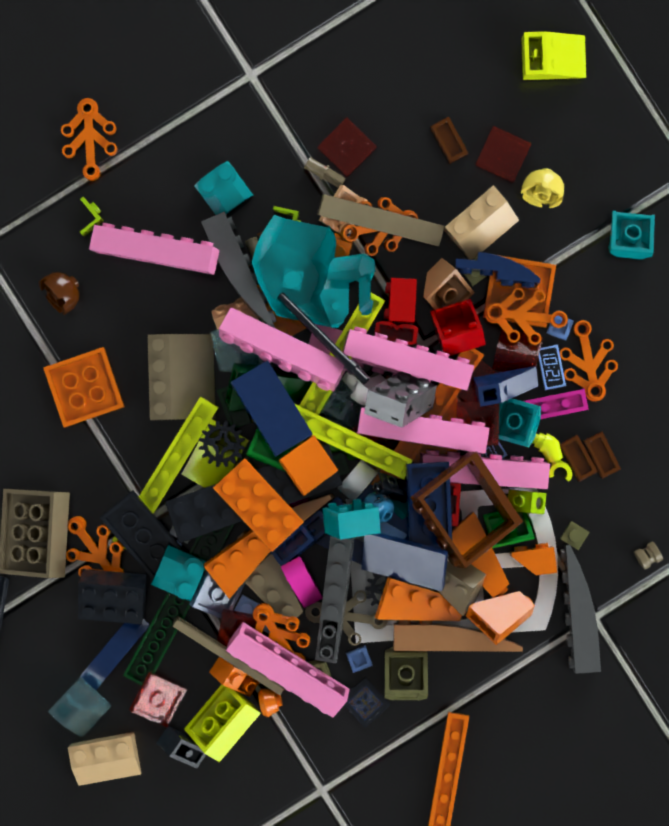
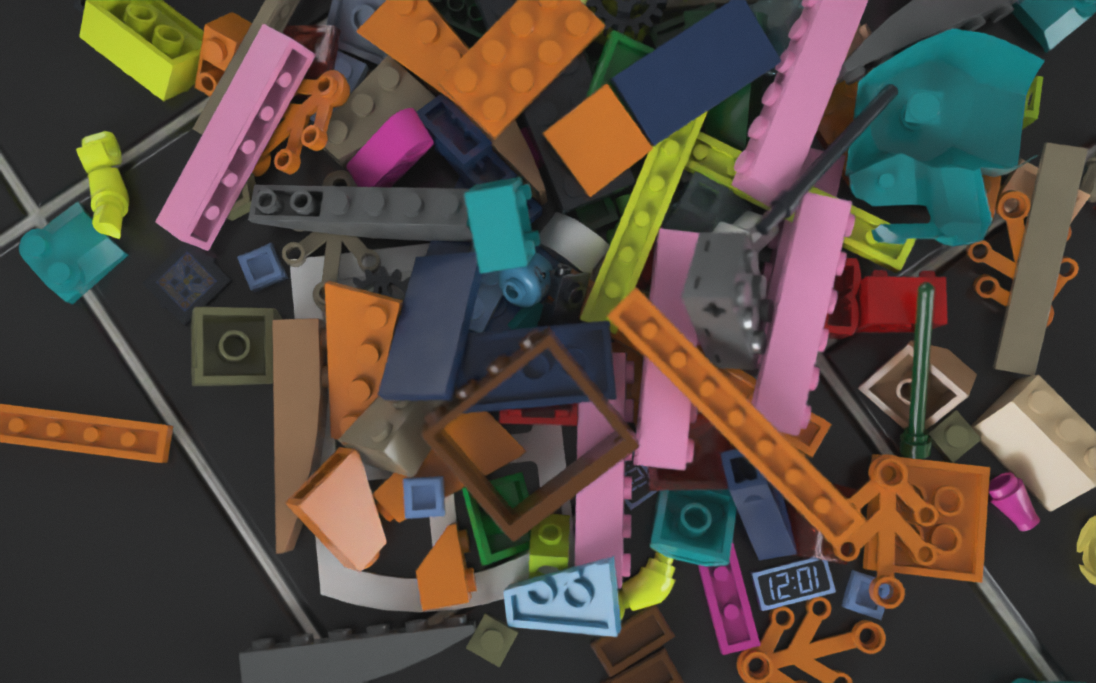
camera: 85 degrees right, 5 degrees down
orange cone [258,688,282,717] -> none
red container [430,299,486,356] -> none
dark blue slope [454,252,541,288] -> none
none -> teal slope [19,202,128,304]
none -> neon yellow piece [76,131,129,239]
none -> medium blue tile [403,476,446,519]
none -> dark azure wing [503,556,621,637]
none -> orange plate [607,287,867,549]
none -> dark green piece [899,282,935,459]
none -> dark pink cone [988,473,1040,531]

